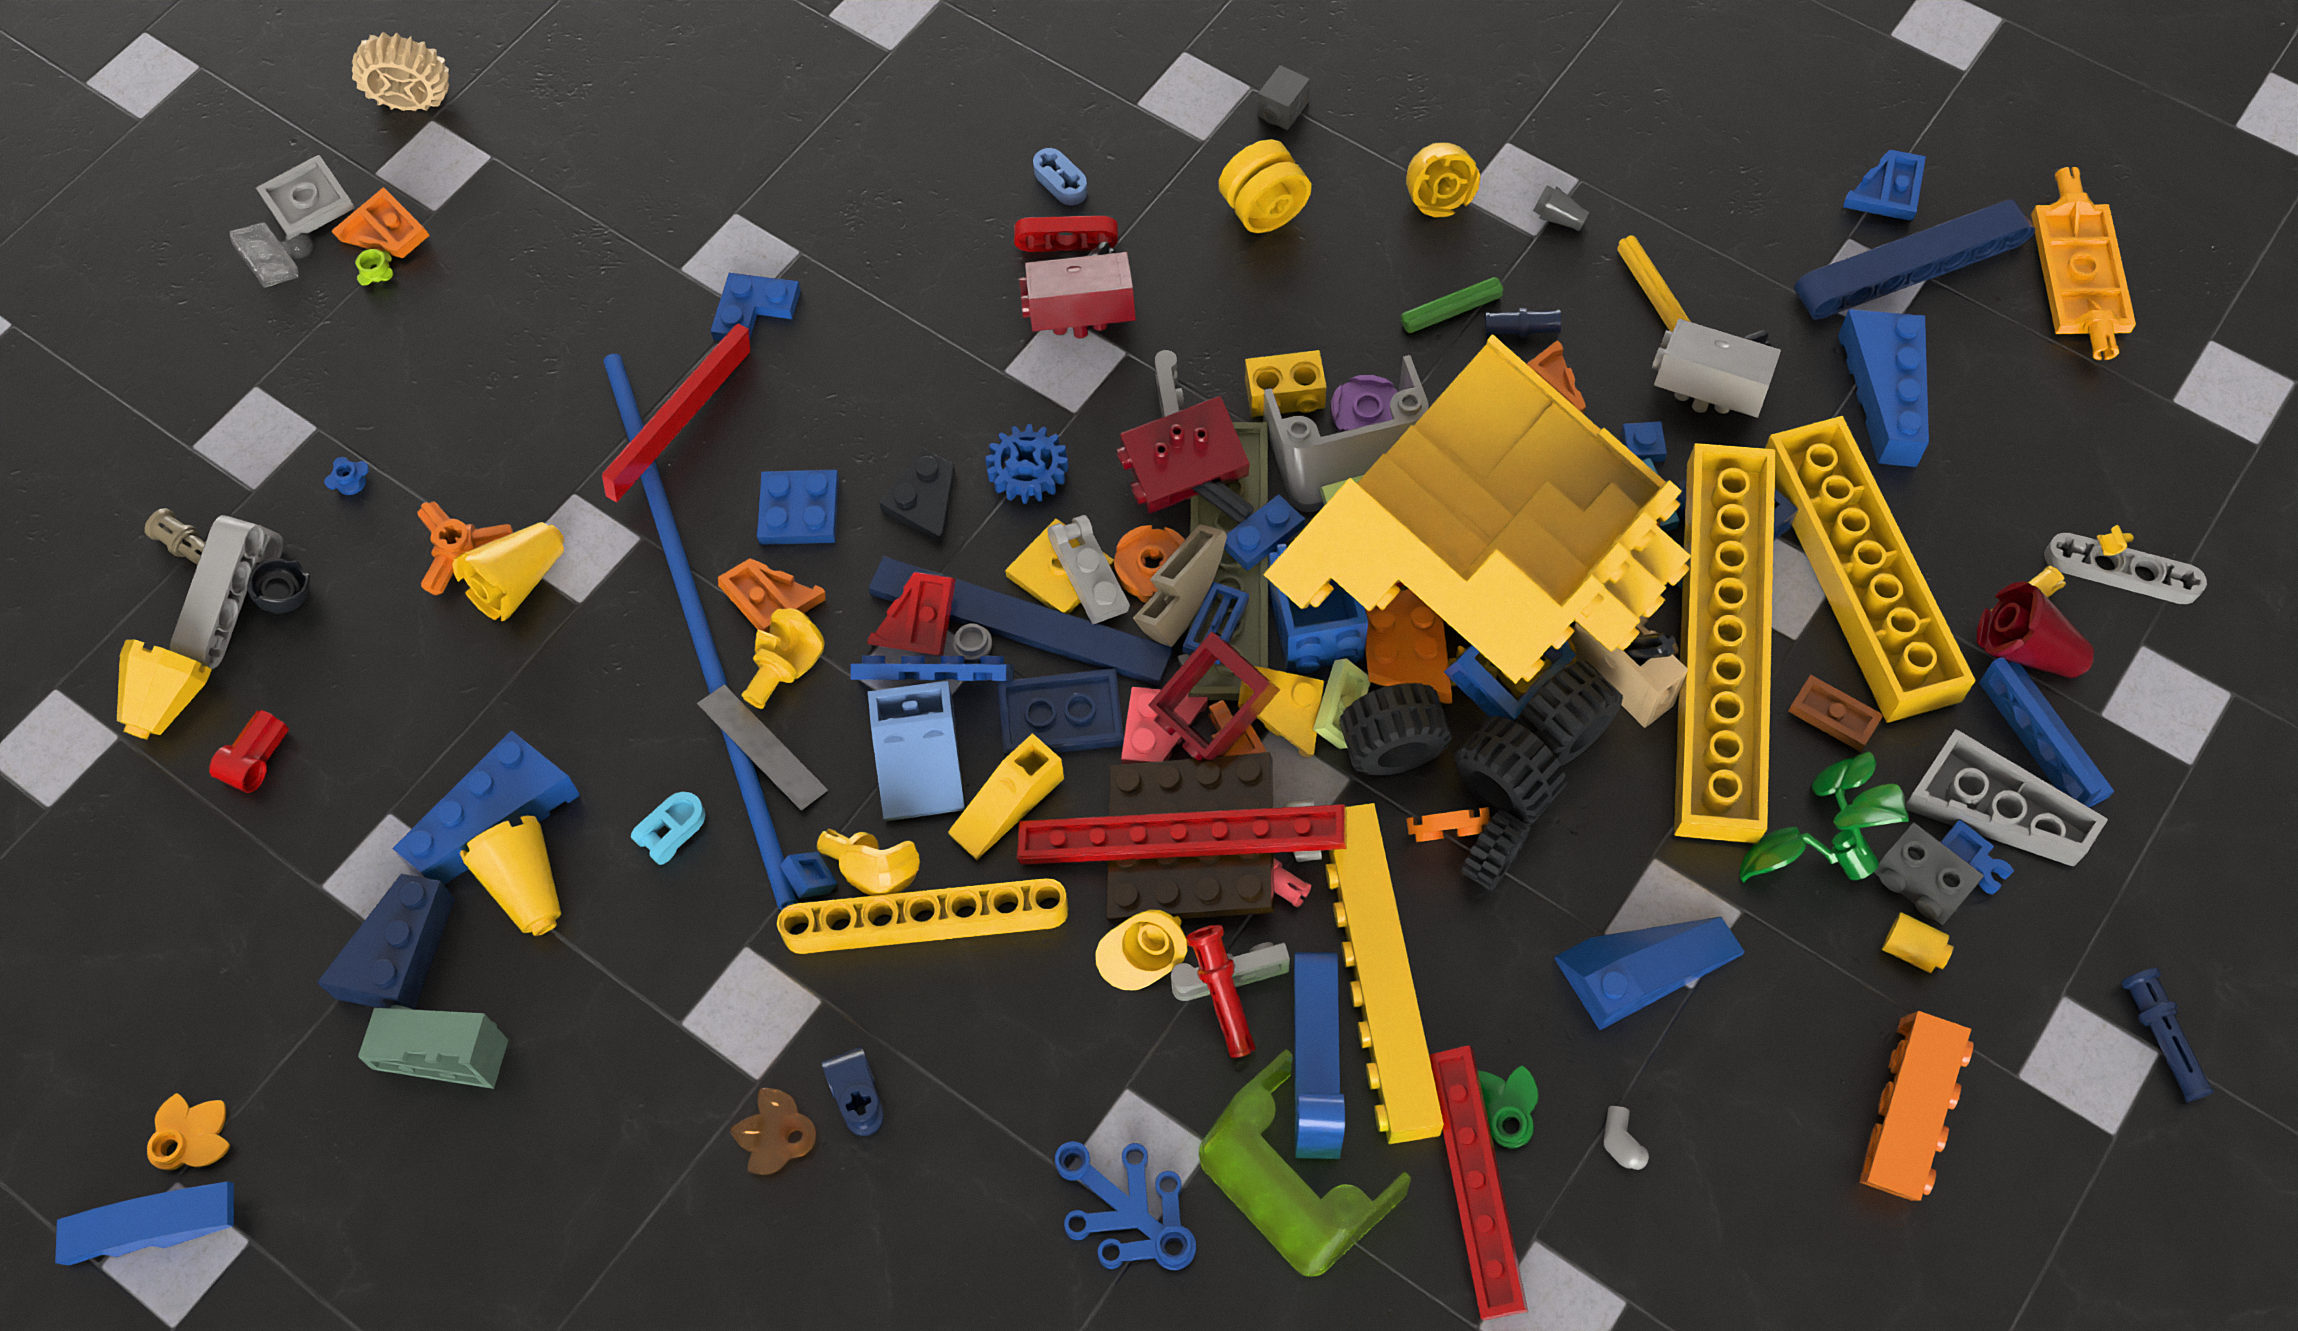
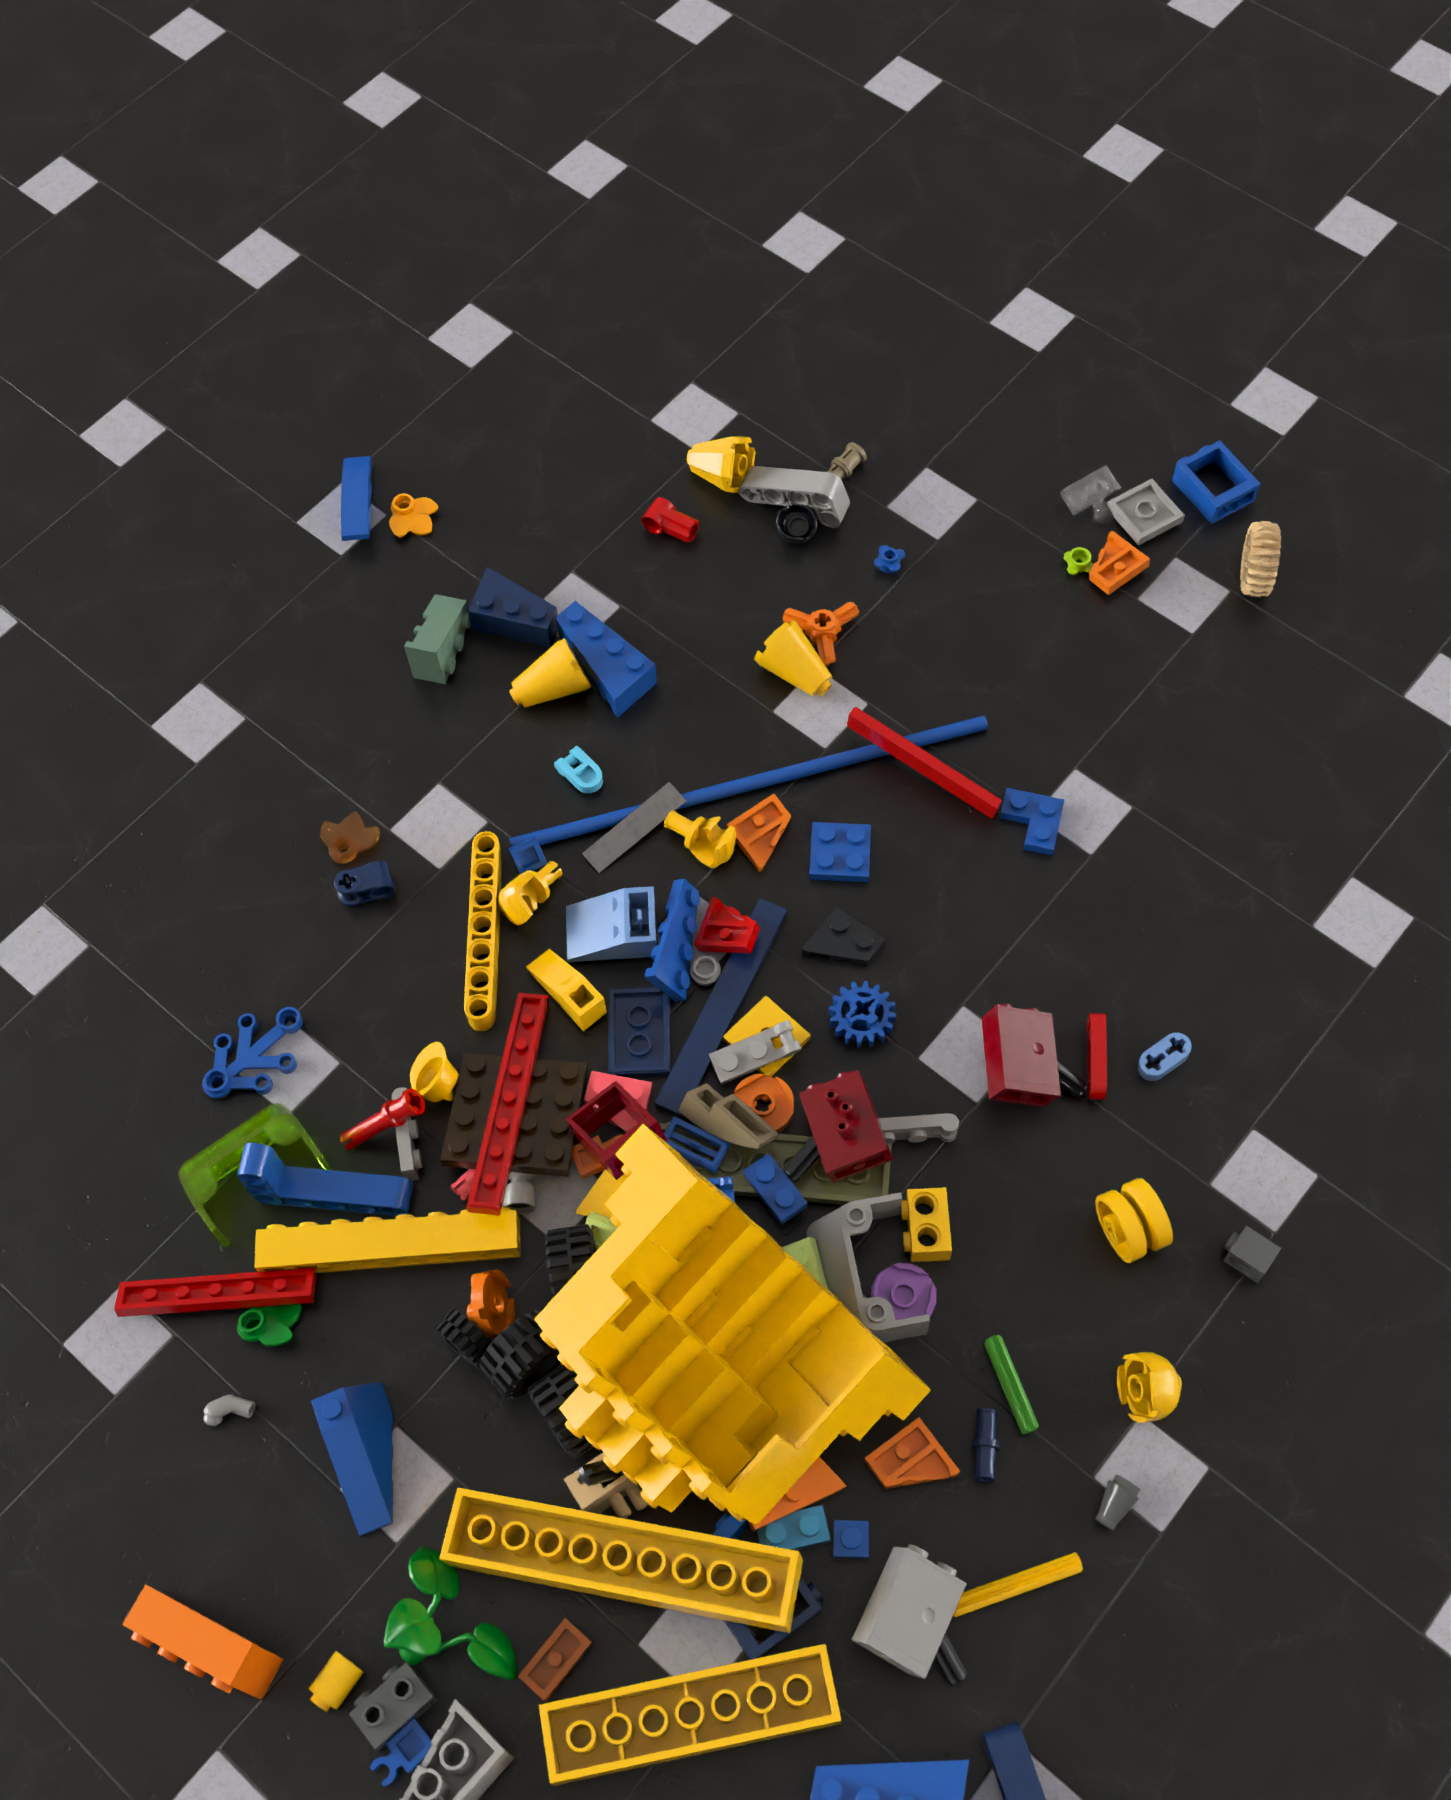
camera: 95 degrees right, 0 degrees up
none -> blue window [1172,440,1260,524]

